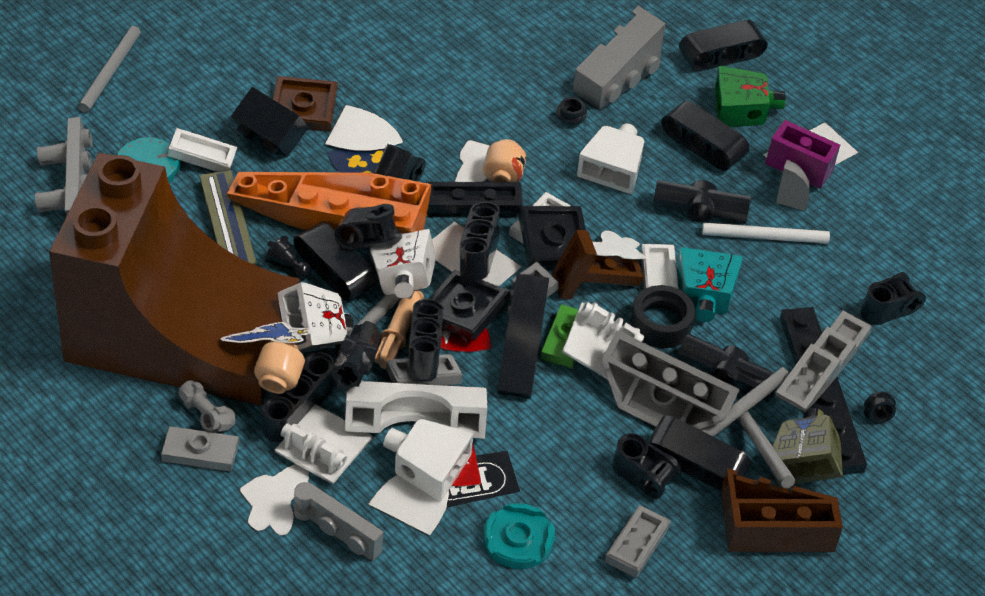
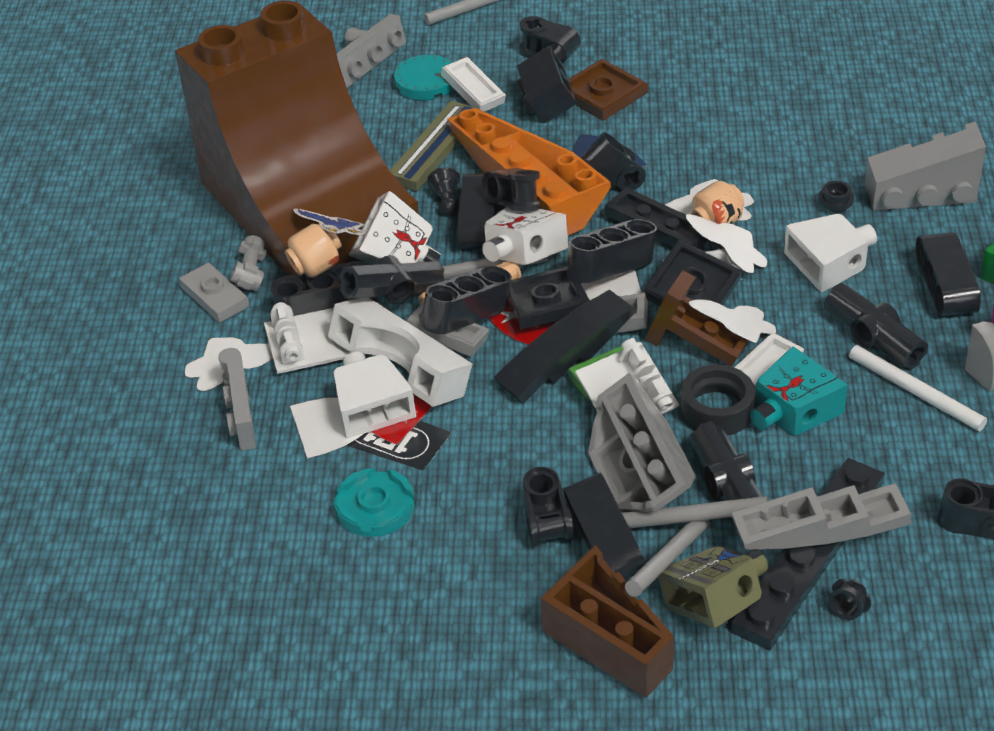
camera: 50 degrees right, 5 degrees down
white sticker [325,105,403,151] -> none
light grey plate [605,505,671,578] -> none
none -> black piece [519,16,581,64]
none -> white sticker [686,214,767,273]

